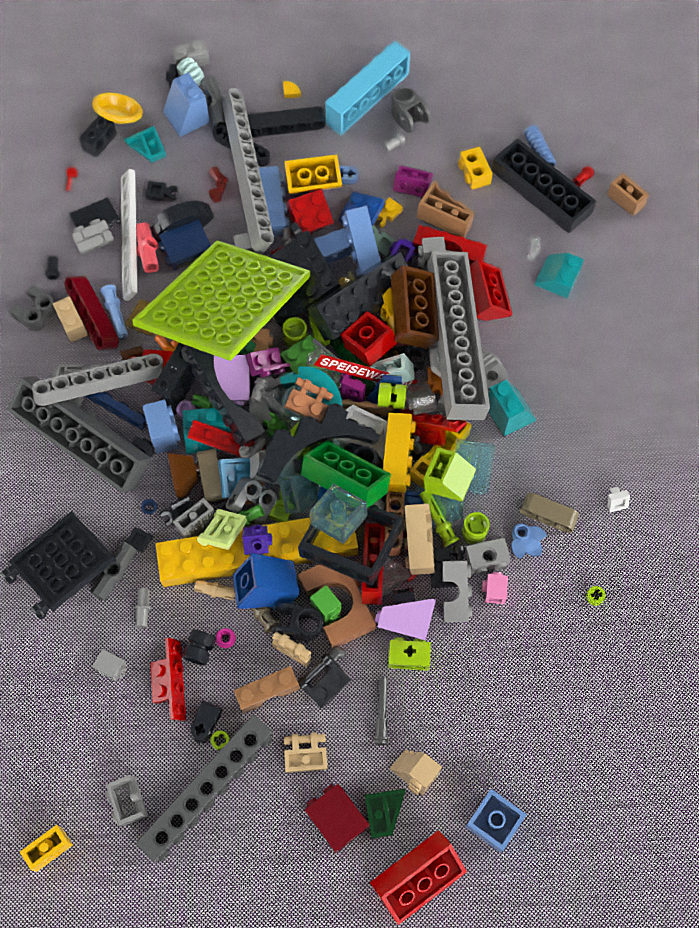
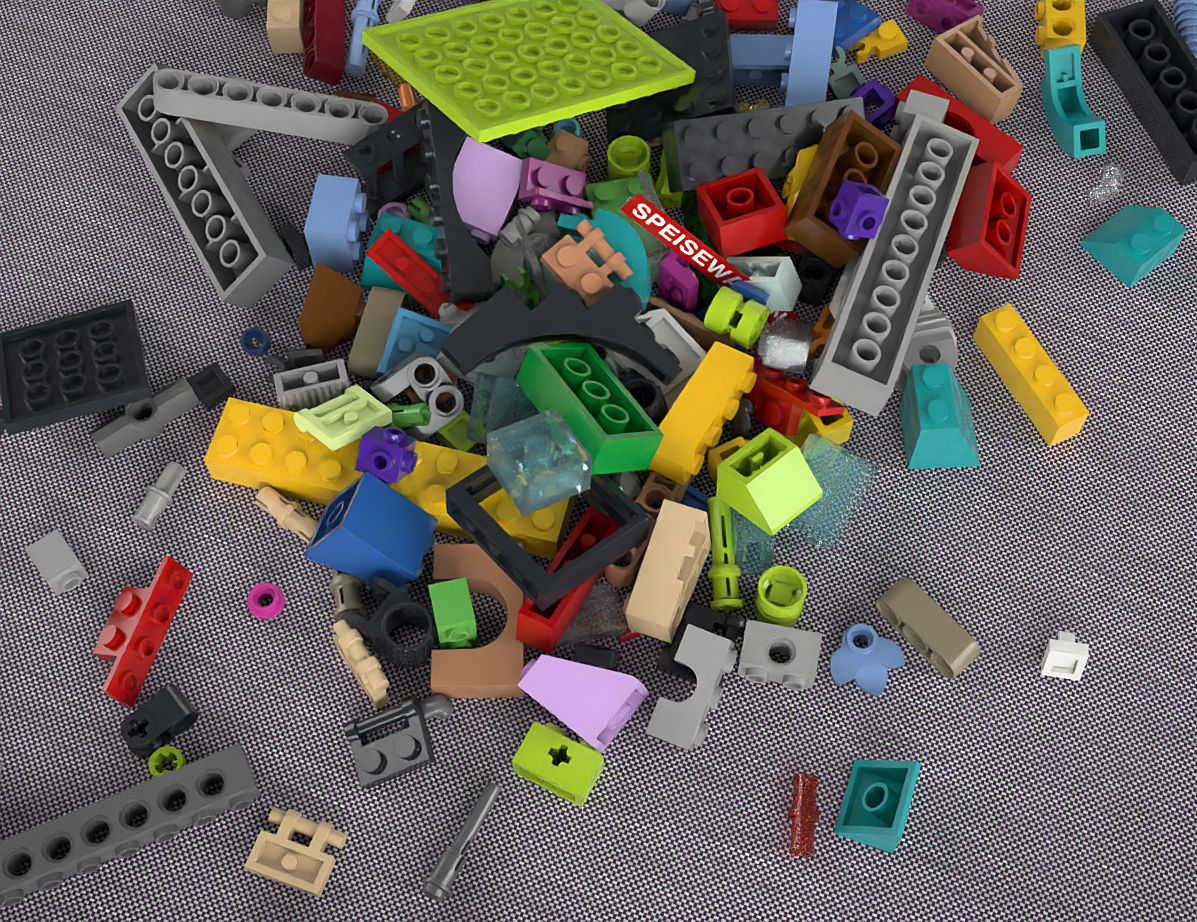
camera: 25 degrees right, 5 degrees down
dark blue plate [84,391,146,431] -> none
black wheel [182,629,216,666] -> none
medium nougat arch [233,666,300,714] -> none
bright pink brick [482,572,508,604] -> none
lime bush [586,586,606,606] -> none
none -> clear red pin [788,773,819,858]
none -> dark purple brick [828,180,890,240]
none -> teal slope [834,760,921,853]
none -> yellow brick [973,303,1089,446]
none -> teal arch [1040,44,1106,158]

